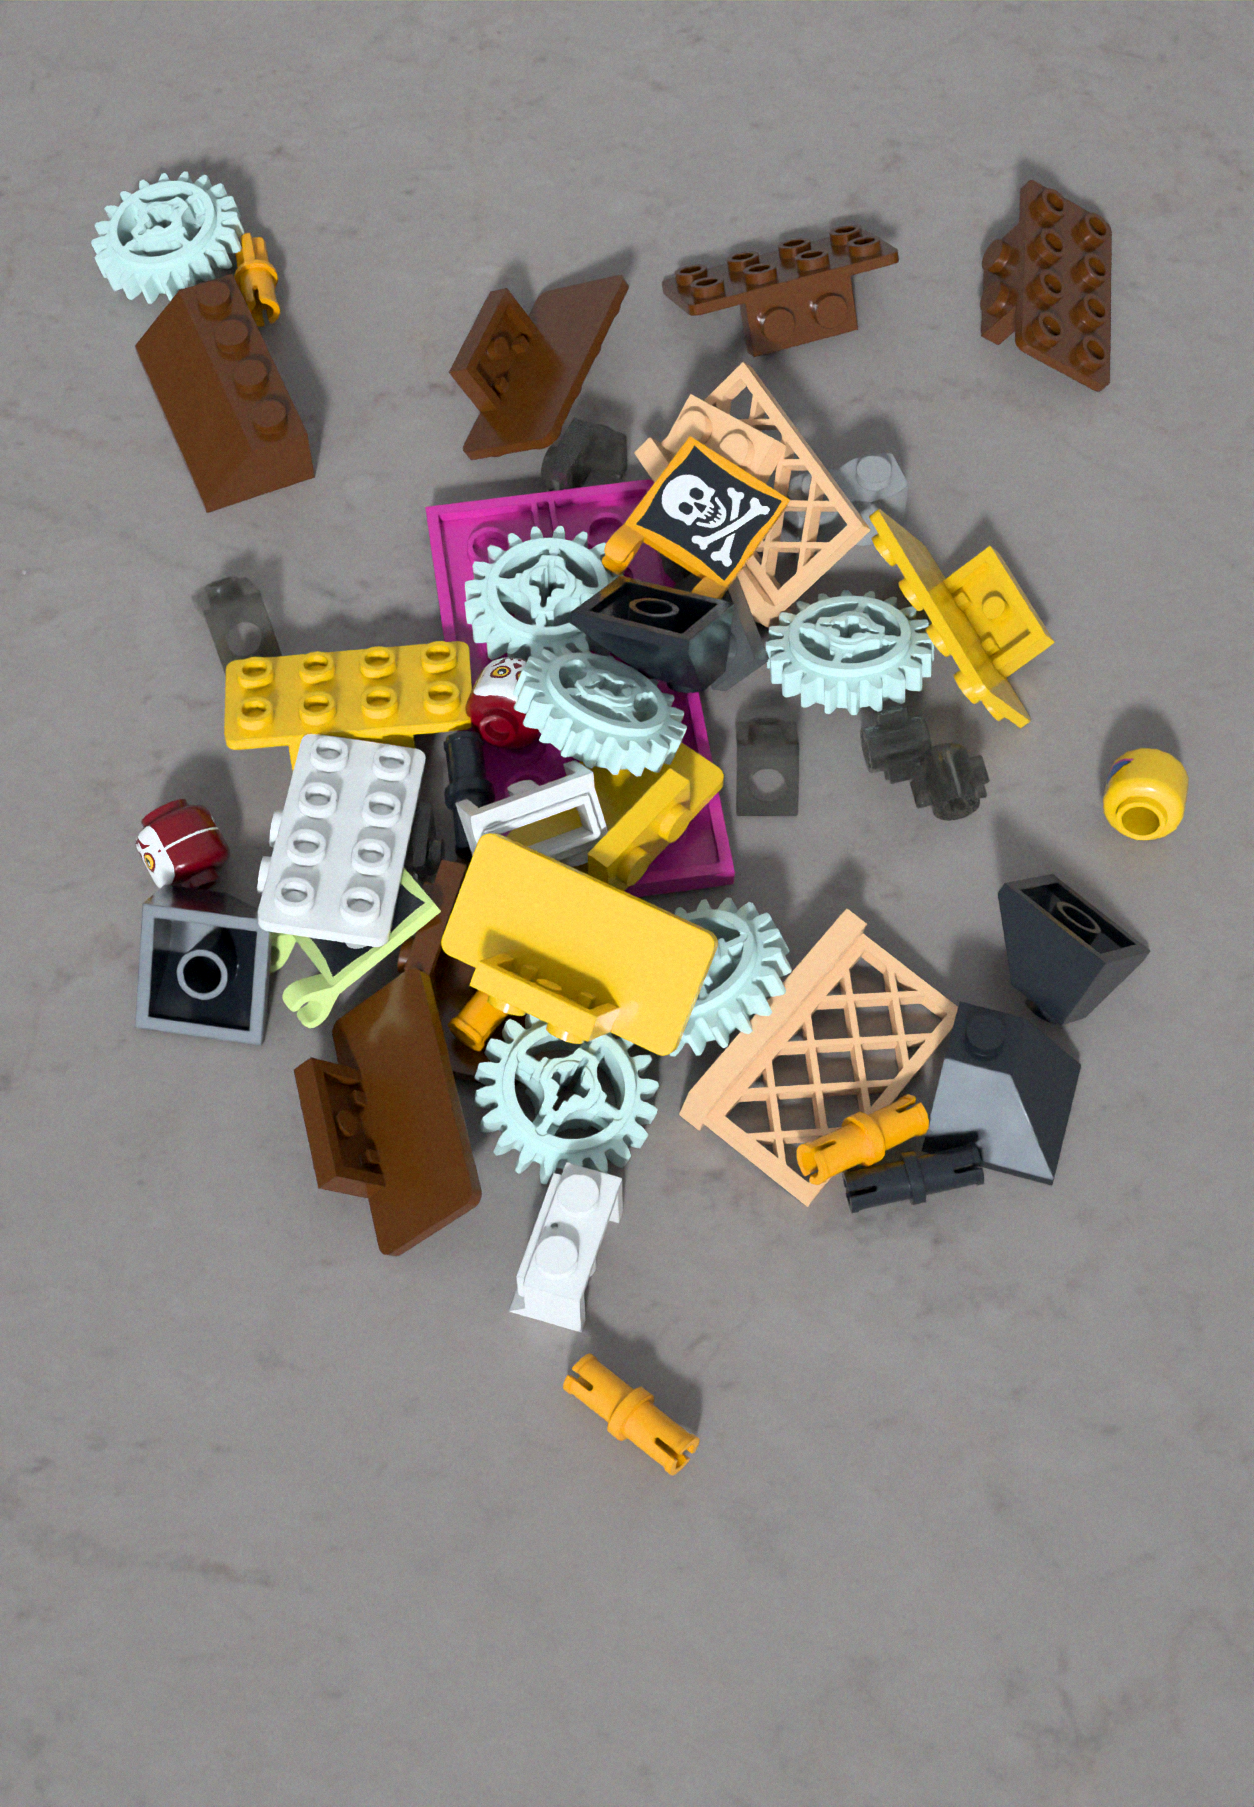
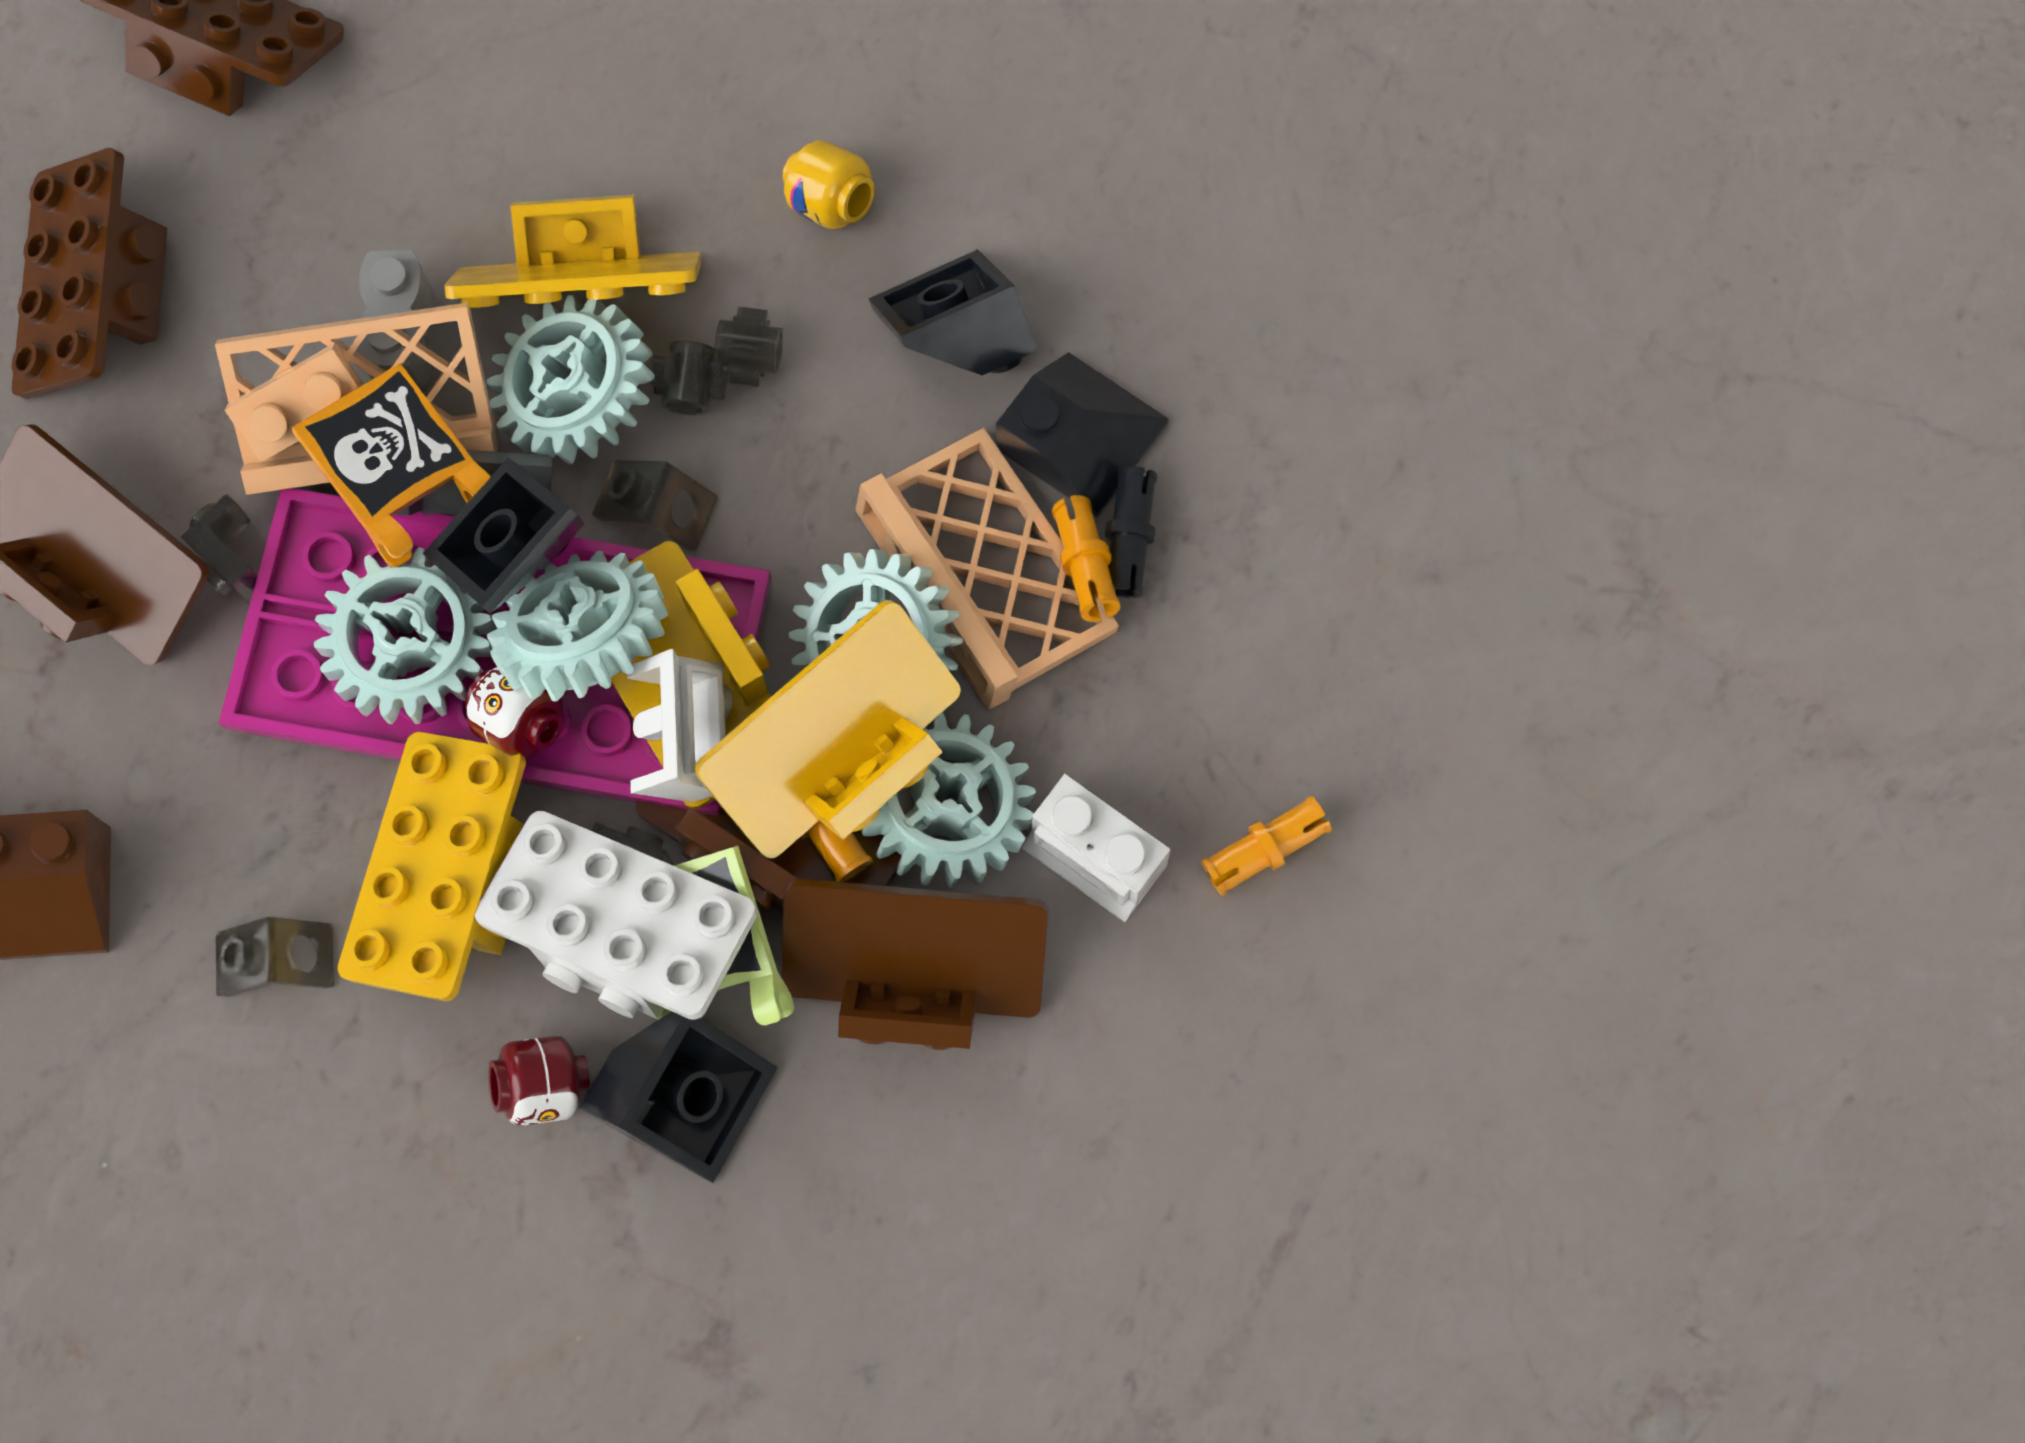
camera: 70 degrees left, 15 degrees up
black pin [443,731,495,860] -> none

